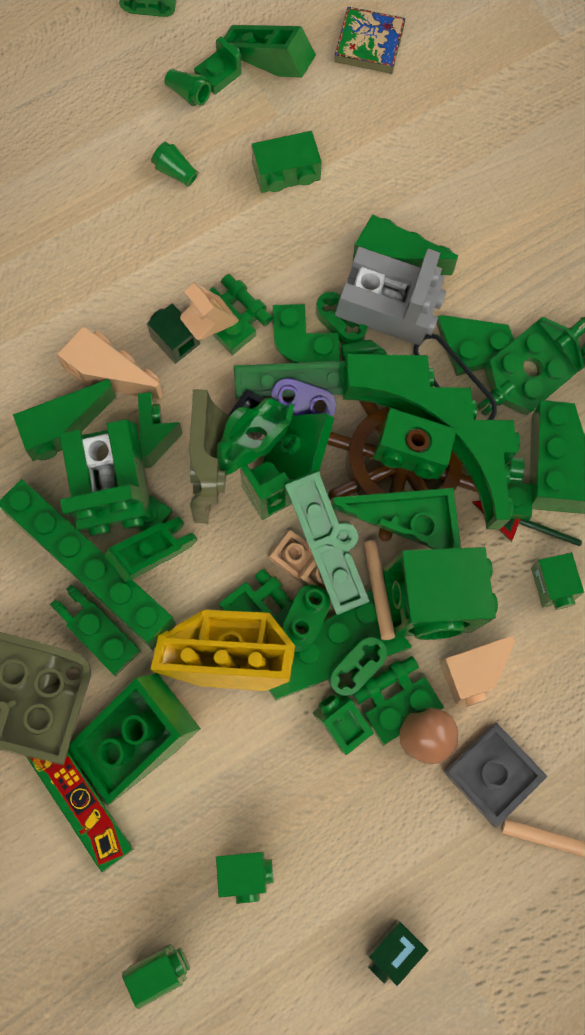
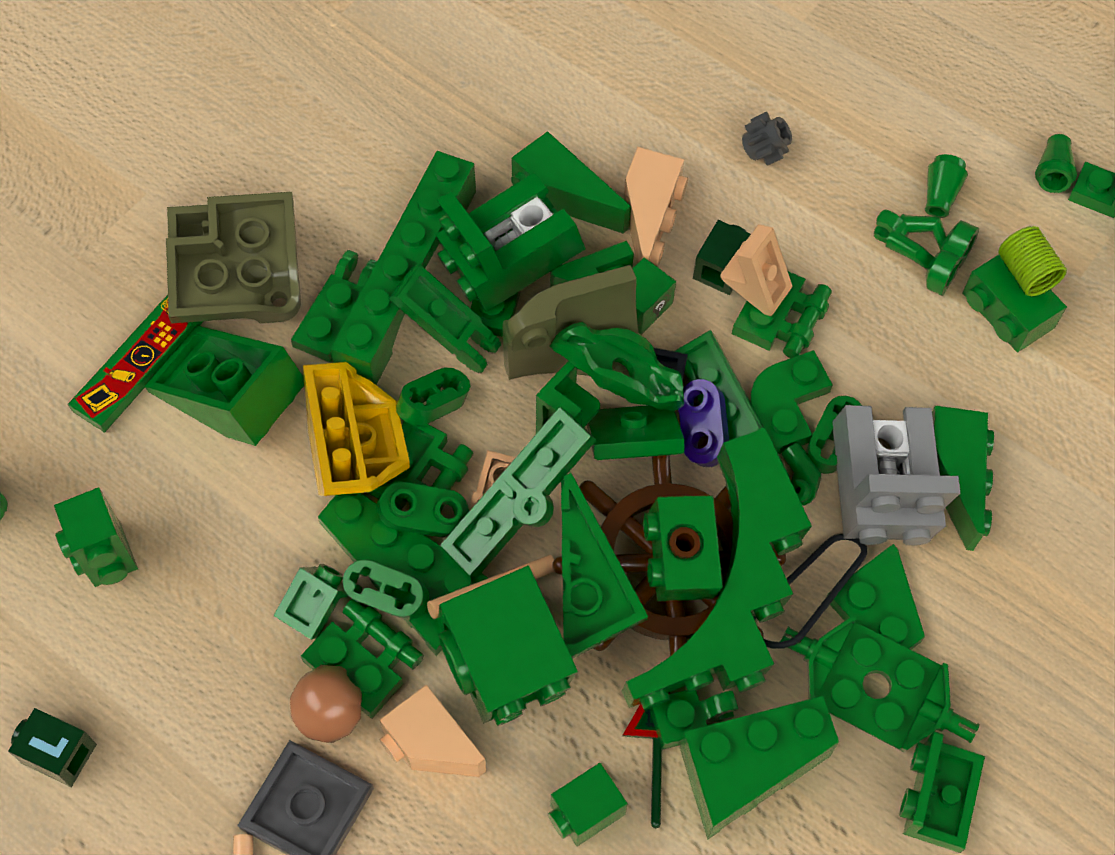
camera: 70 degrees right, 10 degrees down
none -> green beam [396,367,471,426]
none -> green brick [632,258,676,335]
none -> dark grey gear [742,112,792,166]
none -> green piece [874,210,979,296]
none -> lime piece [998,226,1067,296]

